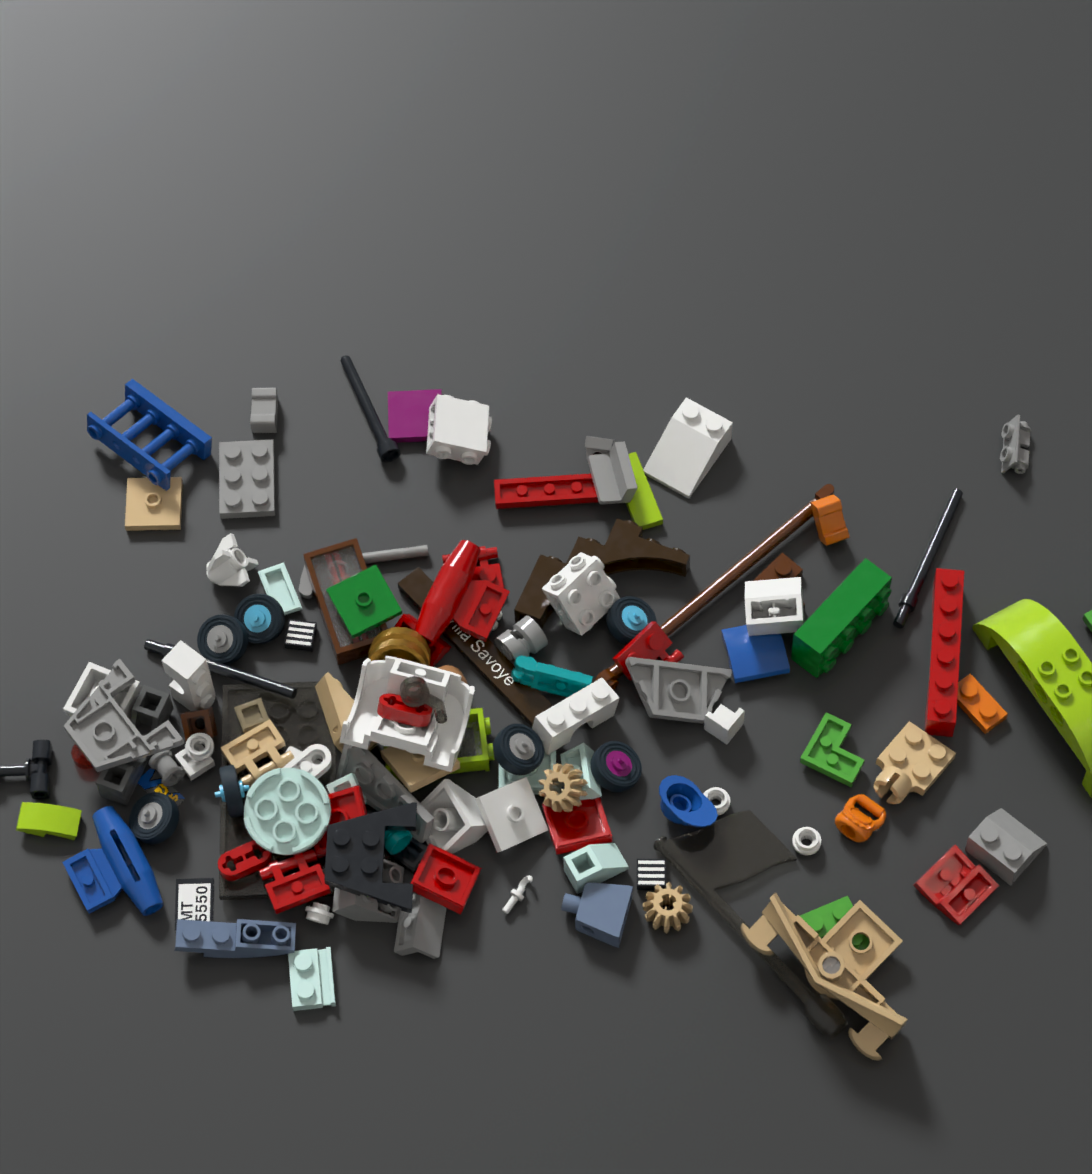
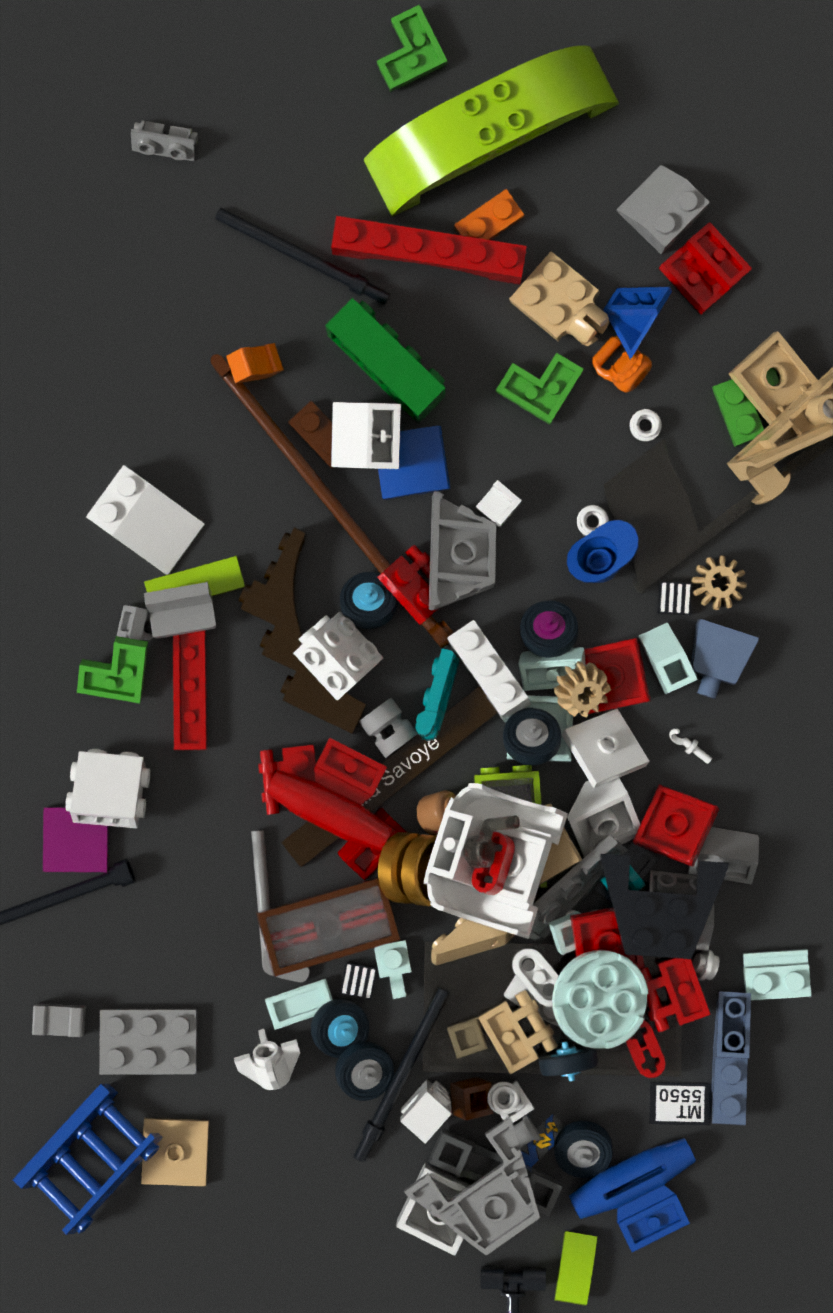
camera: 85 degrees left, 25 degrees up
green plate [326,565,402,639] -> none
none -> bright green plate [77,636,148,704]
none -> light aqua plate [374,940,412,999]
none -> blue slope [603,287,672,360]

